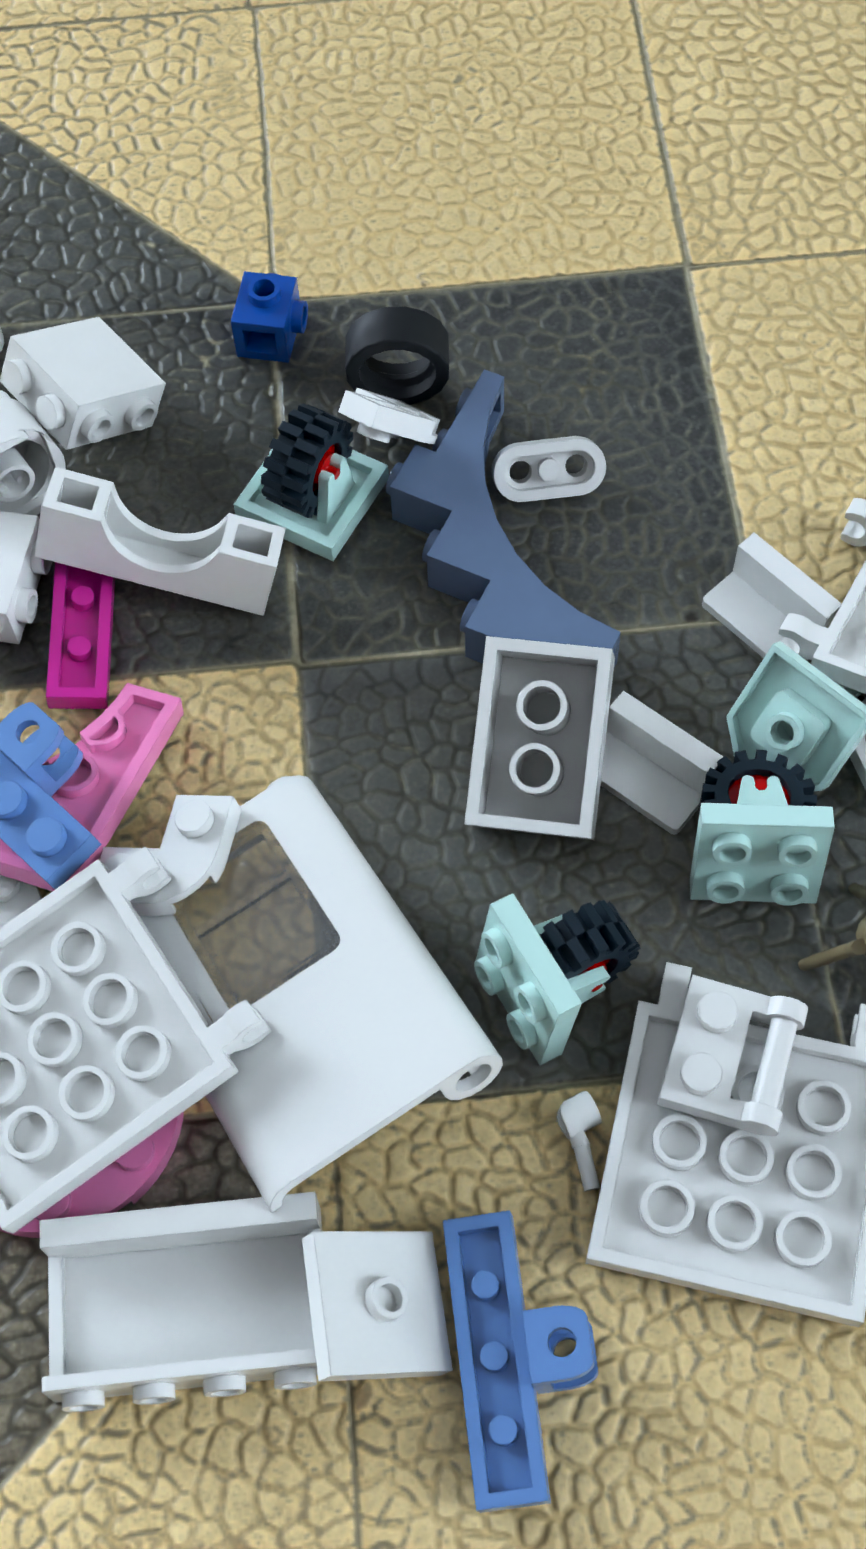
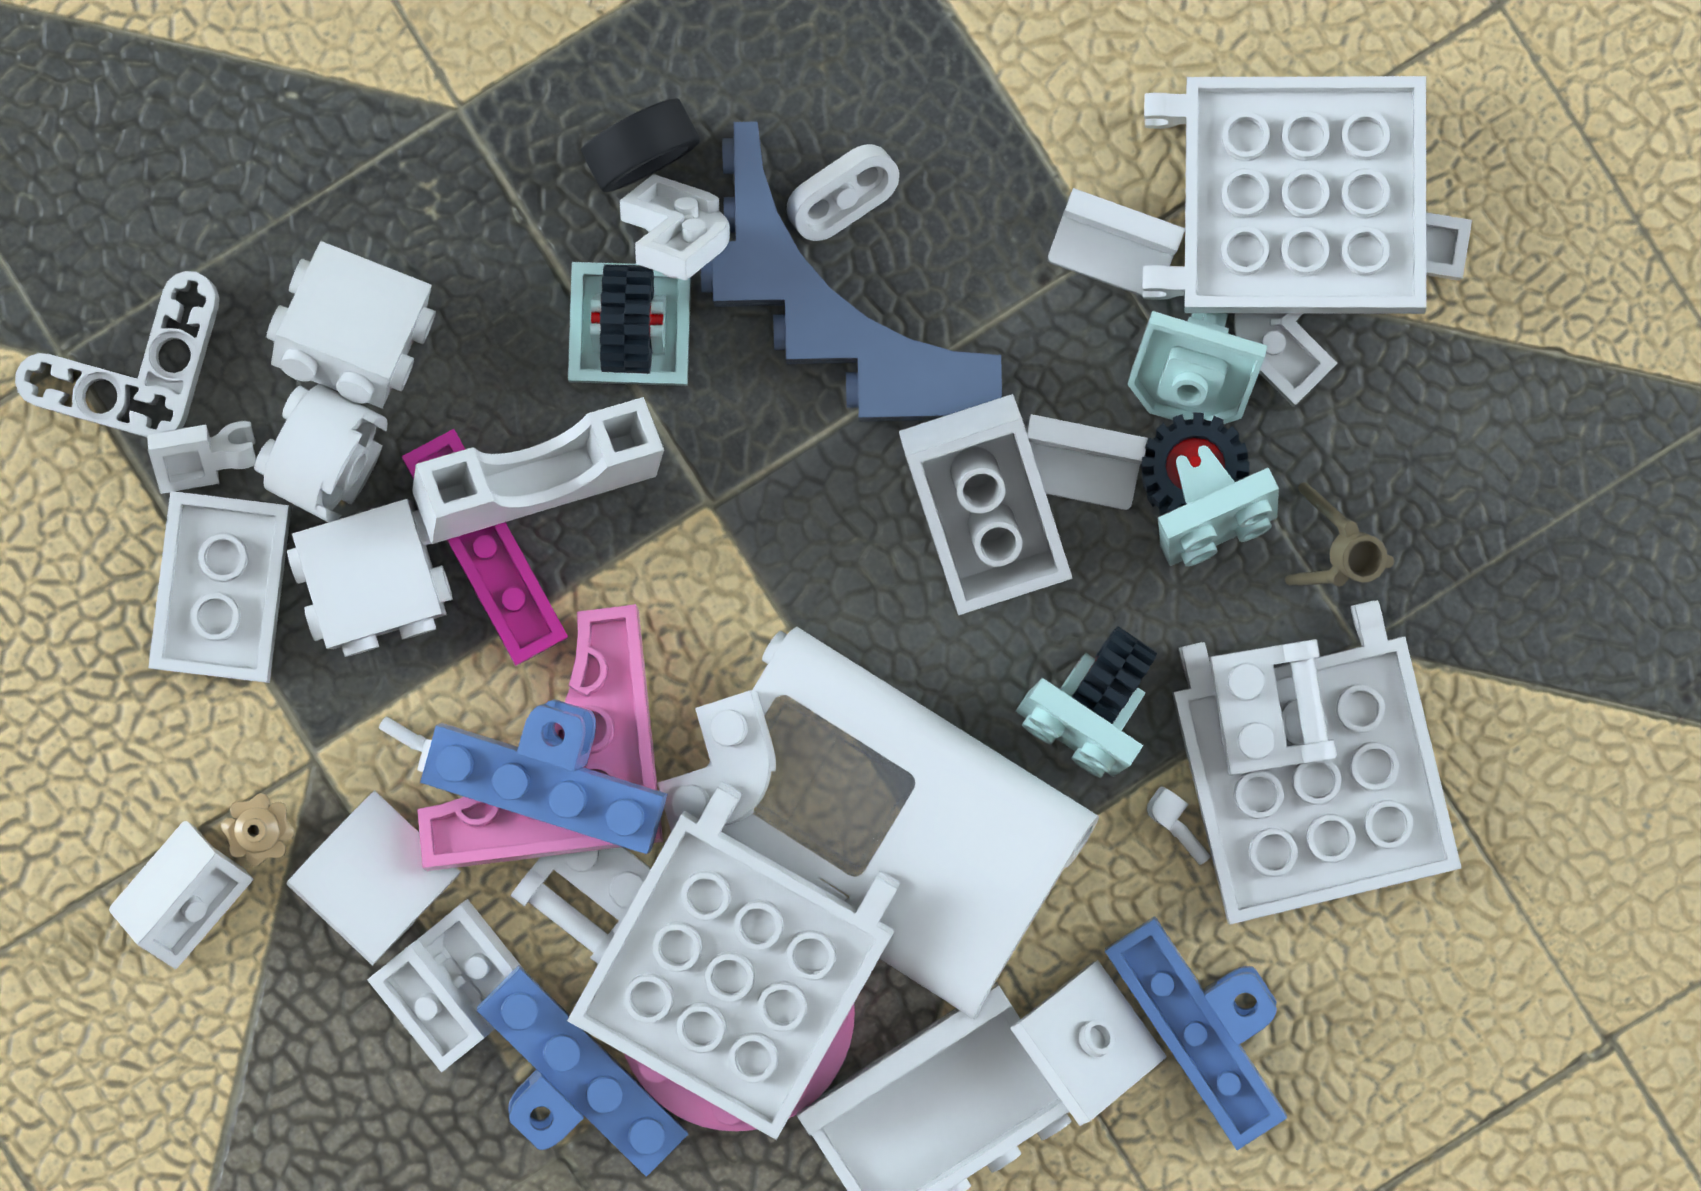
camera: 35 degrees left, 25 degrees up
blue brick [231,271,308,363] -> none

